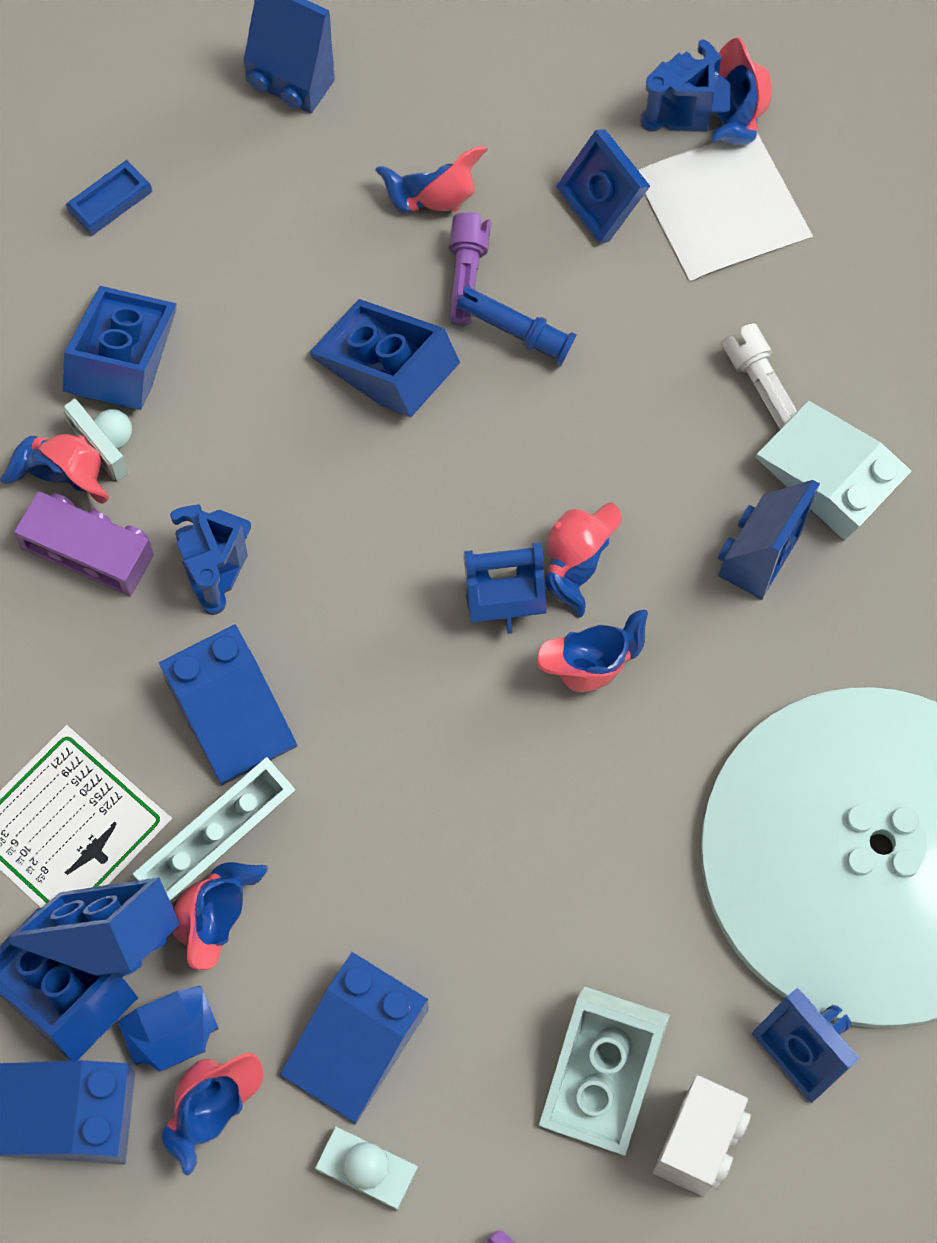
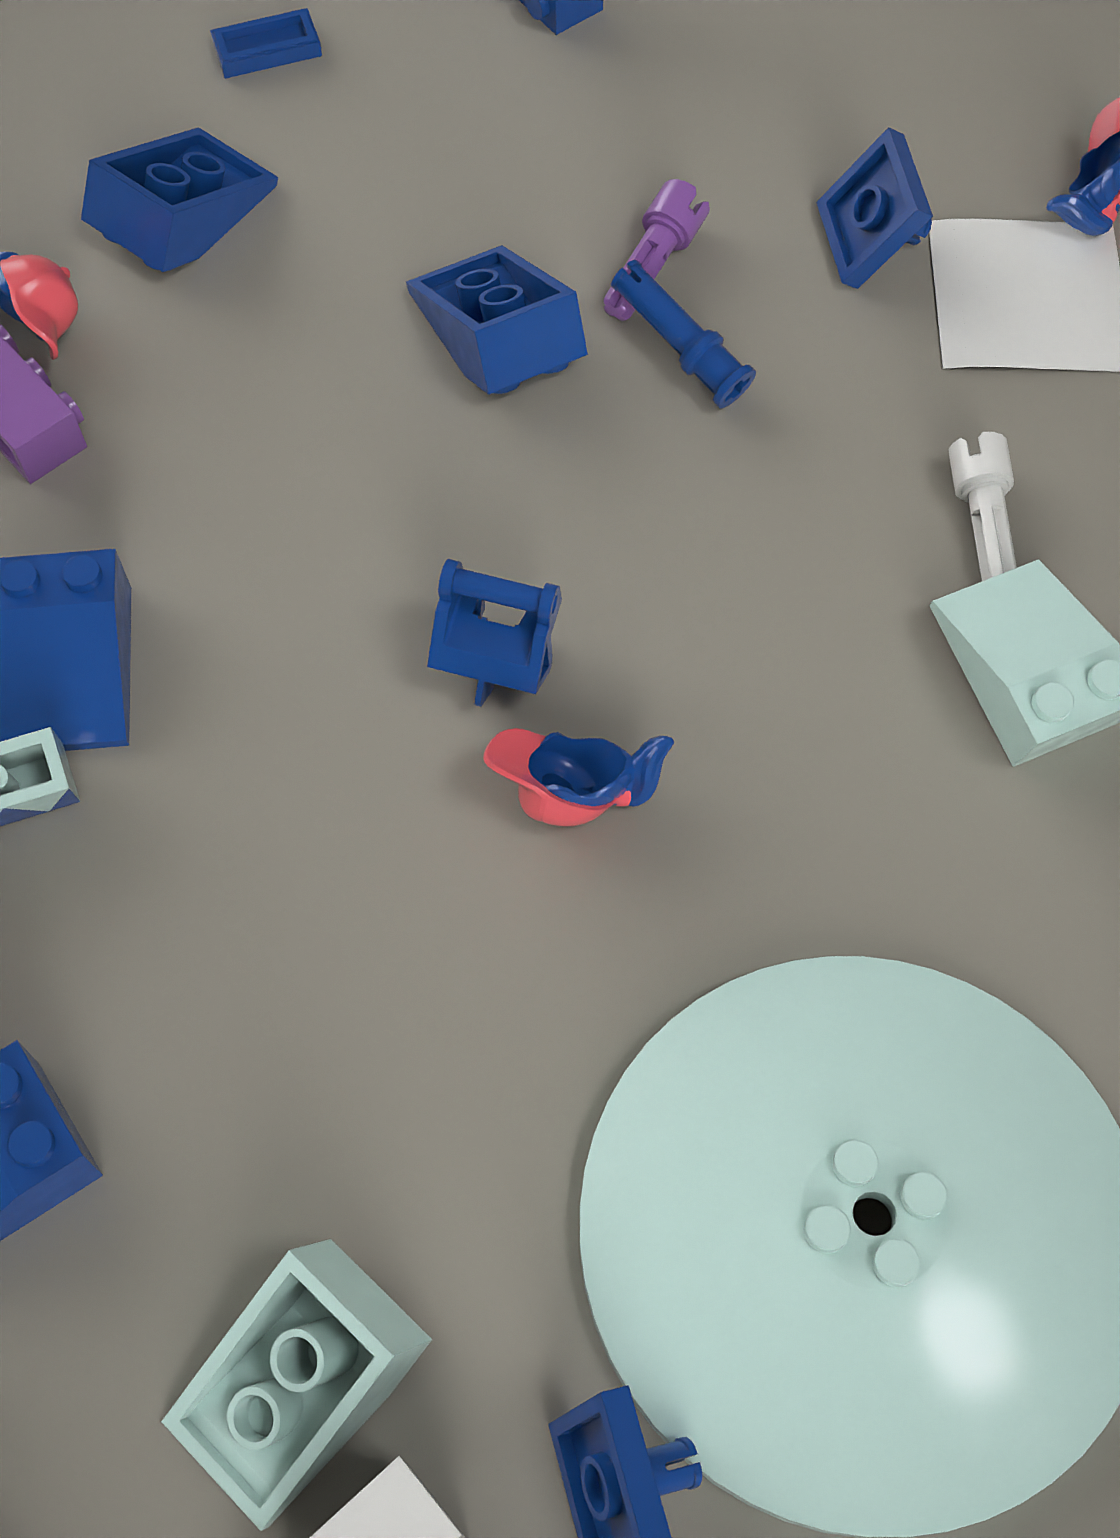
camera: 25 degrees right, 5 degrees down
light aqua tile [64,399,132,481] -> none
blue piece [170,504,251,615] -> none
coral hair [375,146,488,213] -> none
coral hair [545,503,622,617] -> none
blue piece [640,39,730,132] -> none
blue slope [717,480,820,600] -> none

